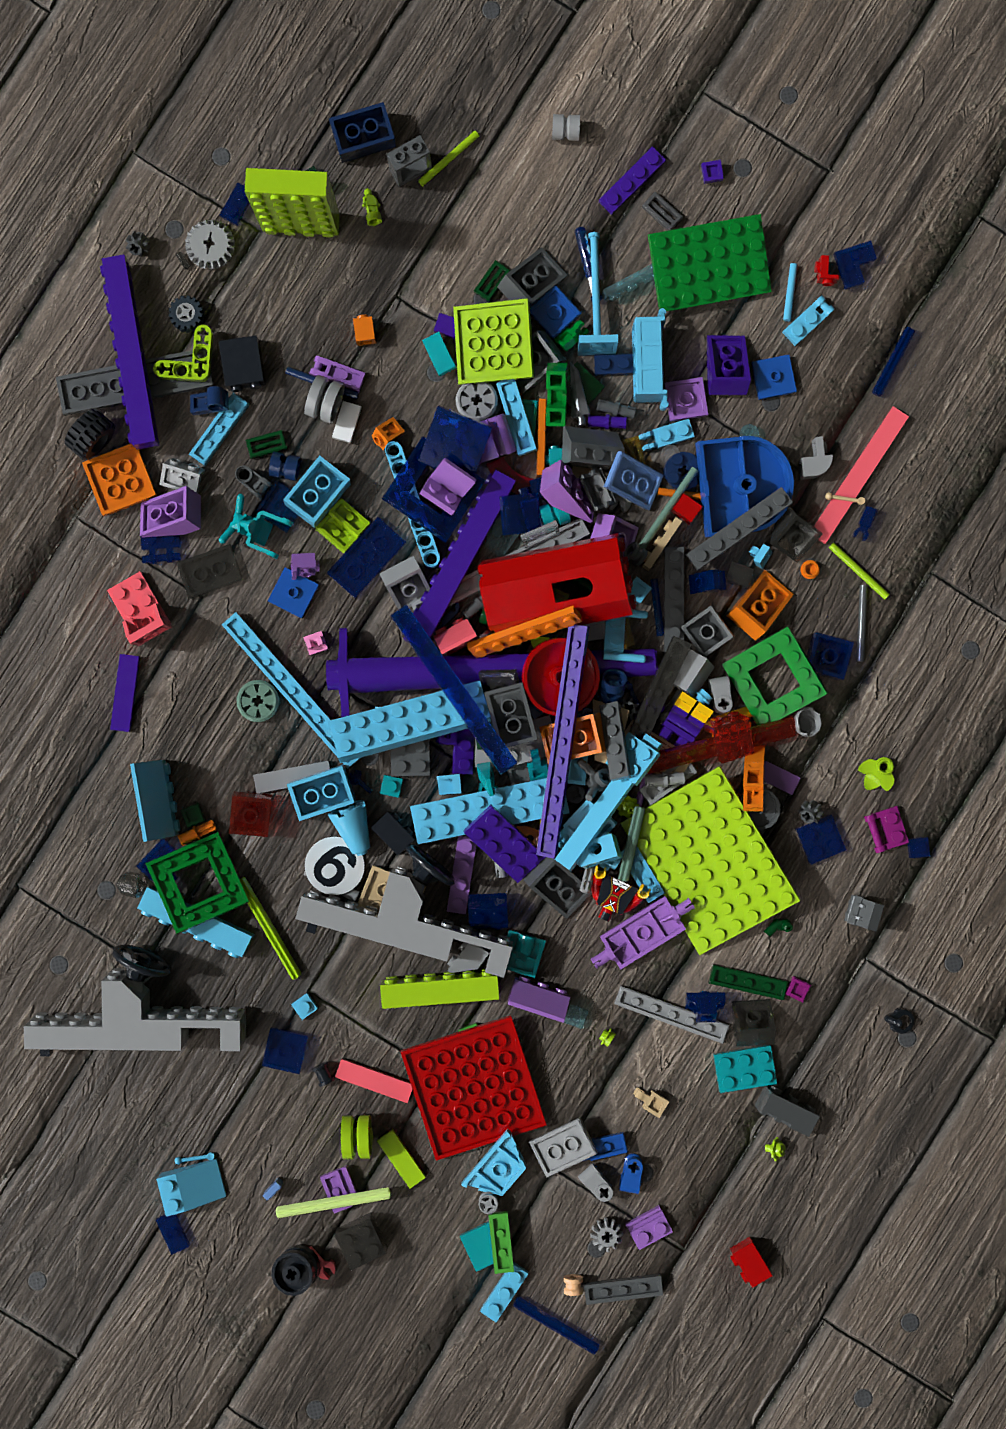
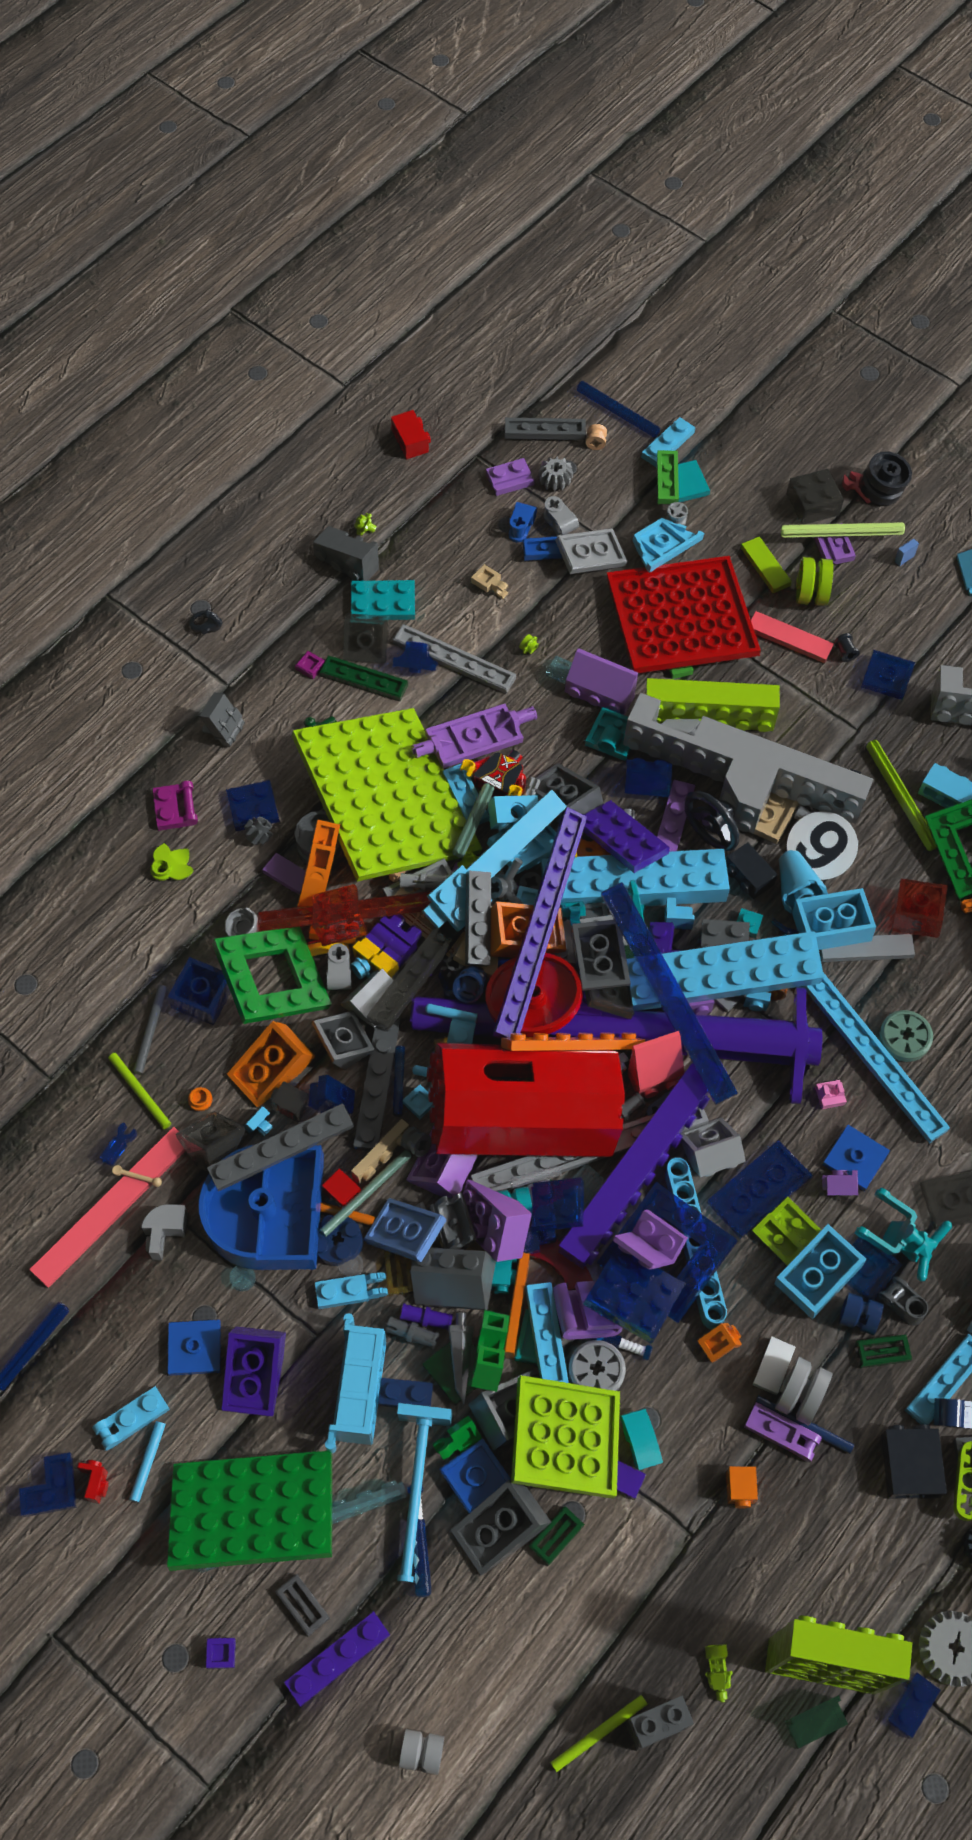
camera: 175 degrees left, 25 degrees down
medium azure plate [291,992,318,1020] -> none
dark blue brick [329,102,396,163] -> none
medium lavender plate [664,377,708,422] -> none
clear blue plate [908,837,930,858] -> none

